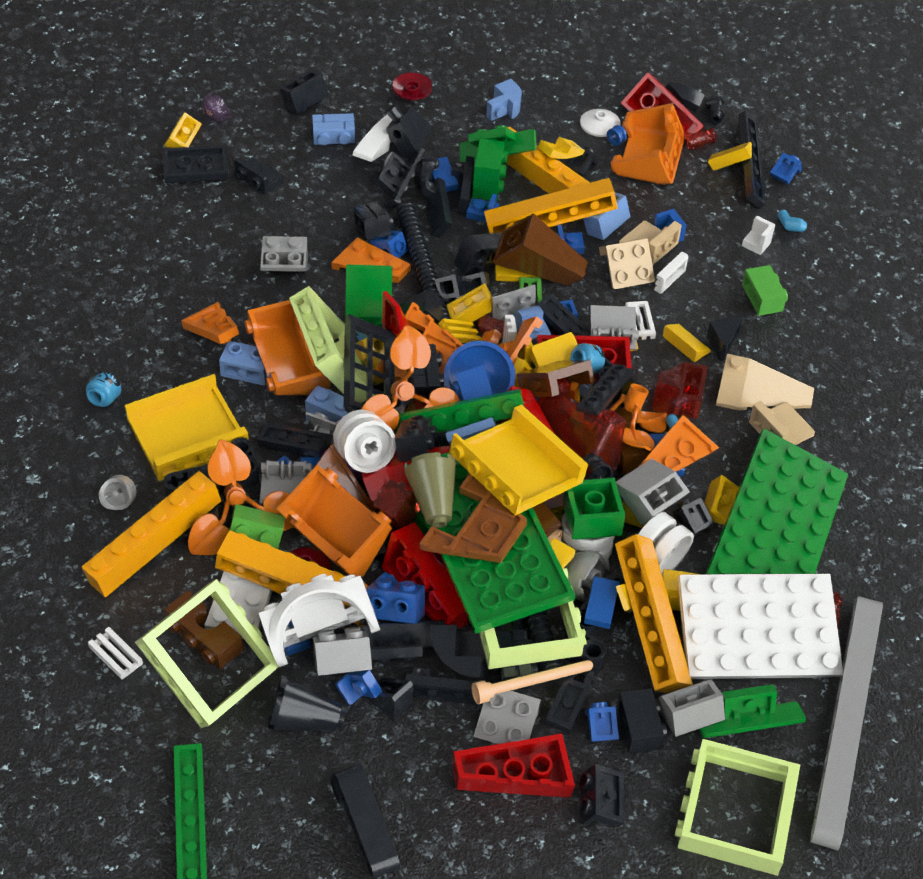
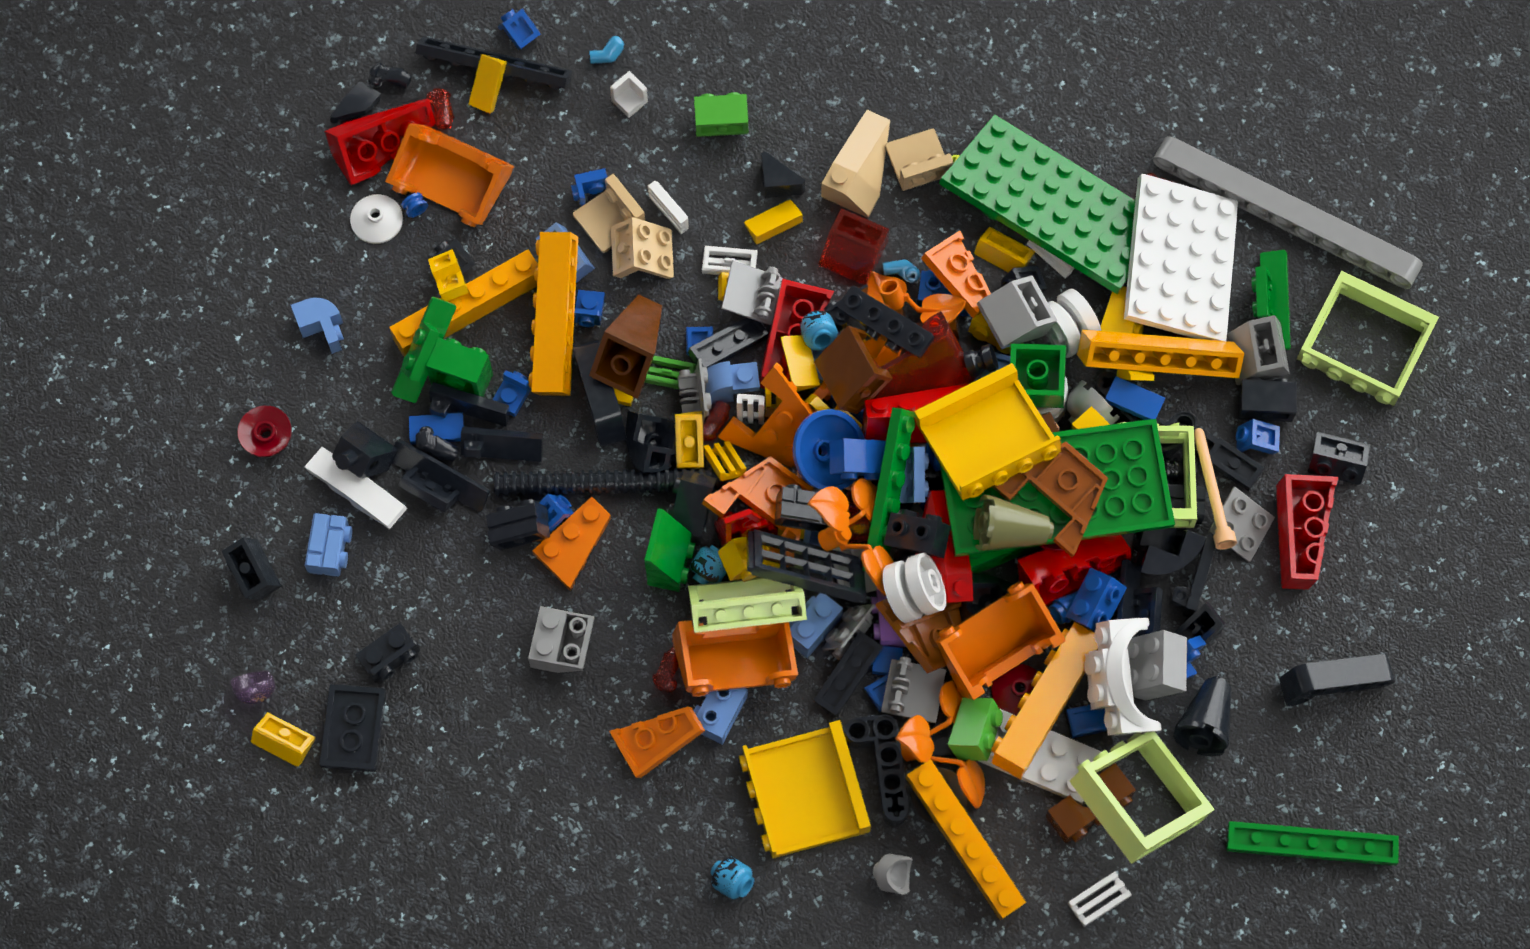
camera: 75 degrees left, 20 degrees up
clear red brick [373,479,420,529] -> none

